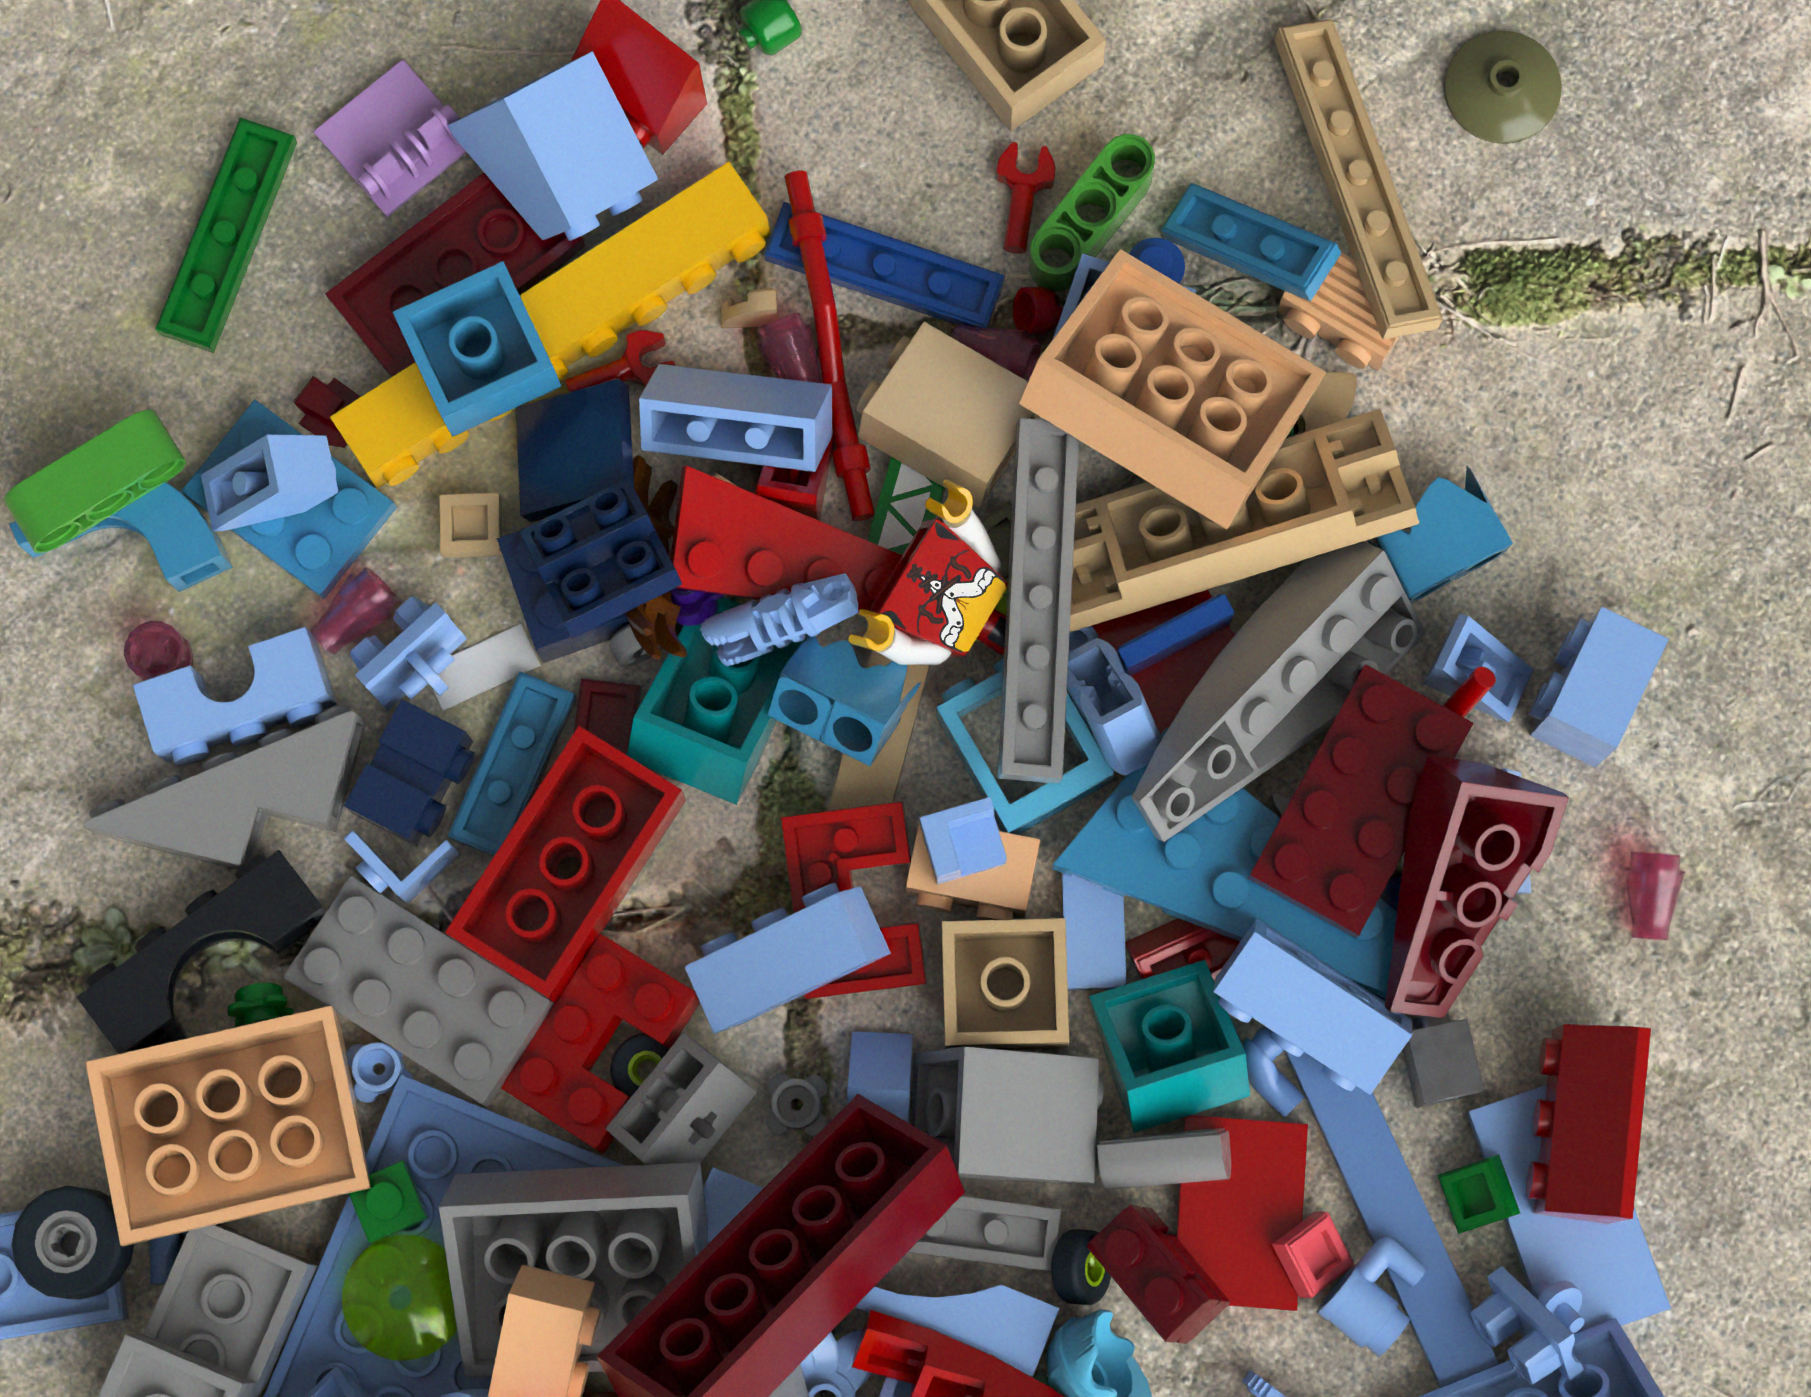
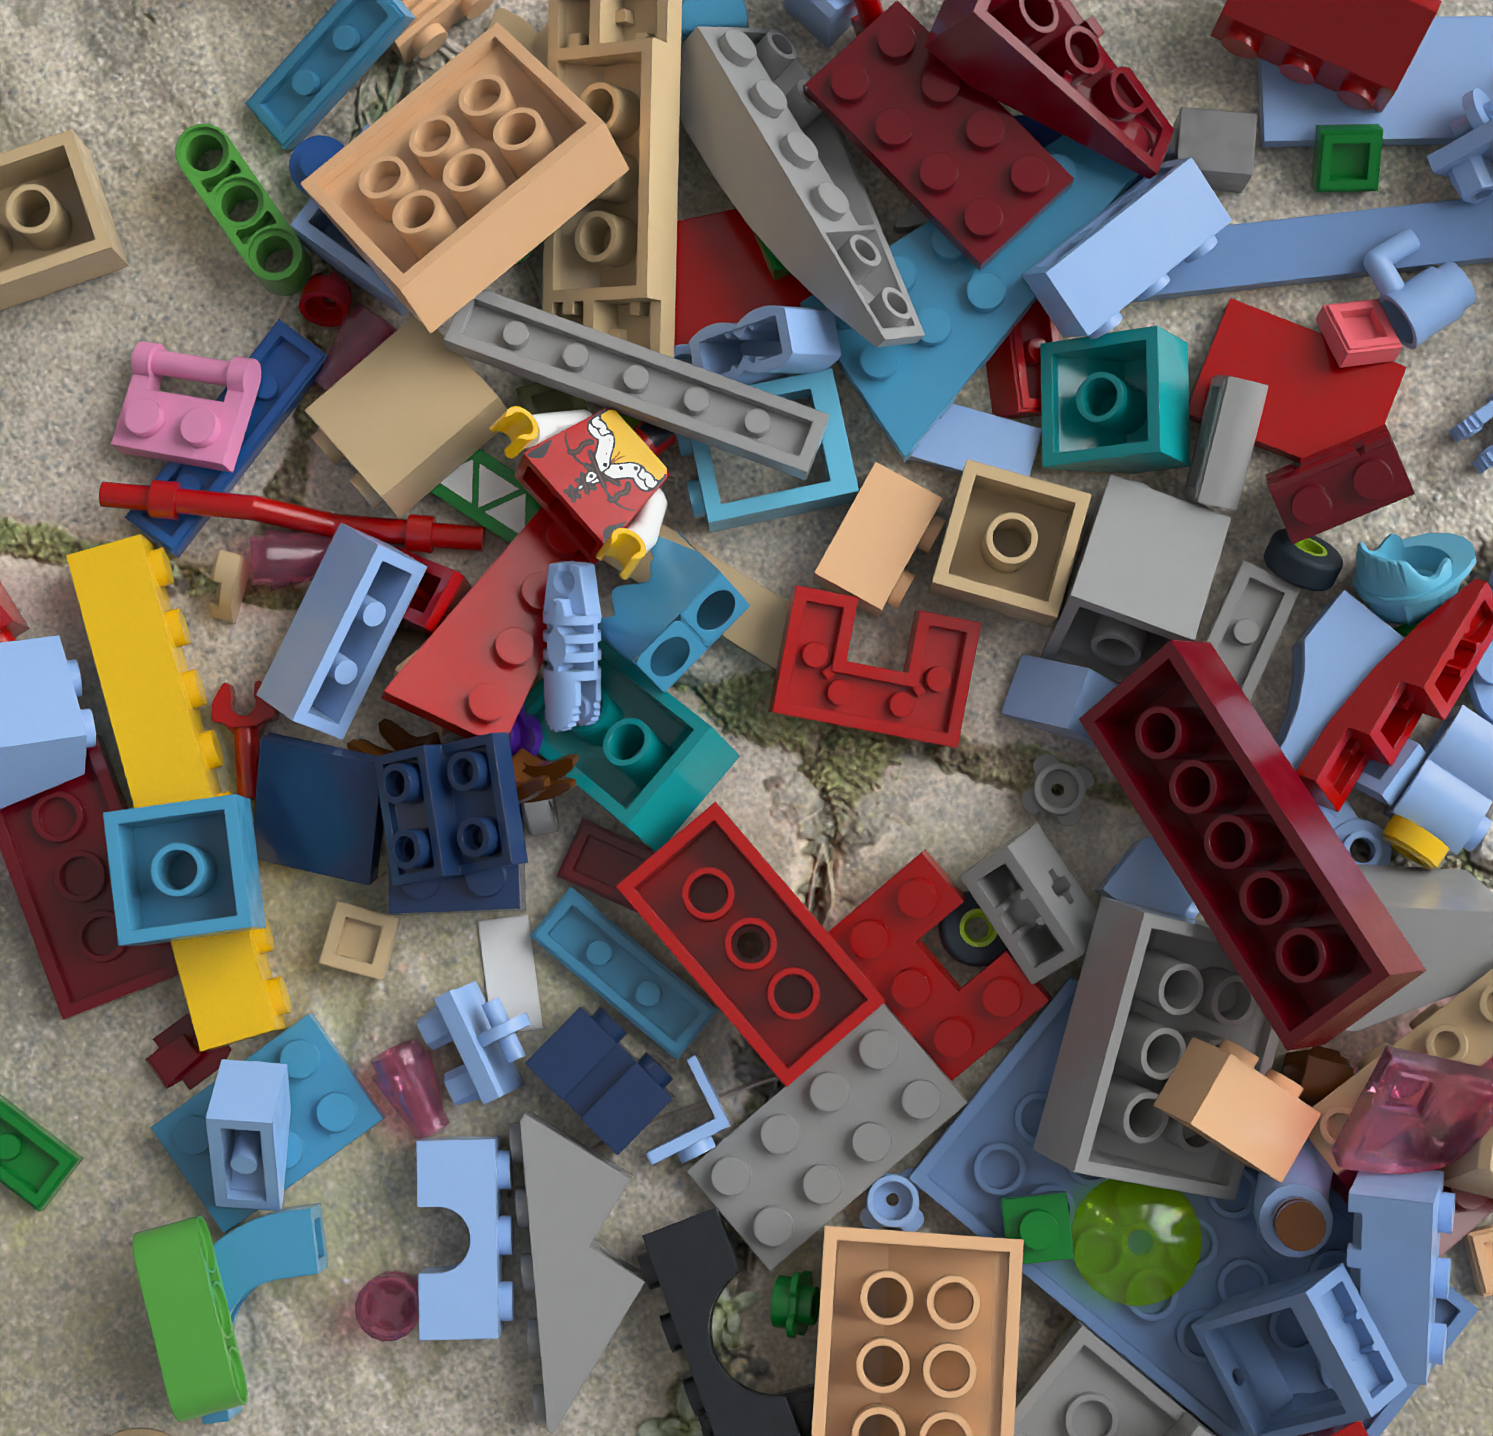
camera: 75 degrees left, 5 degrees up
light blue brick [684,883,891,1034] -> none
light blue panel [919,797,1007,885] -> none
red bar [996,142,1056,254] -> none
blue tile [1117,594,1235,676] -> none
medium blue arm [1242,1027,1306,1118] -> none
none -> bright pink plate [111,341,261,473]

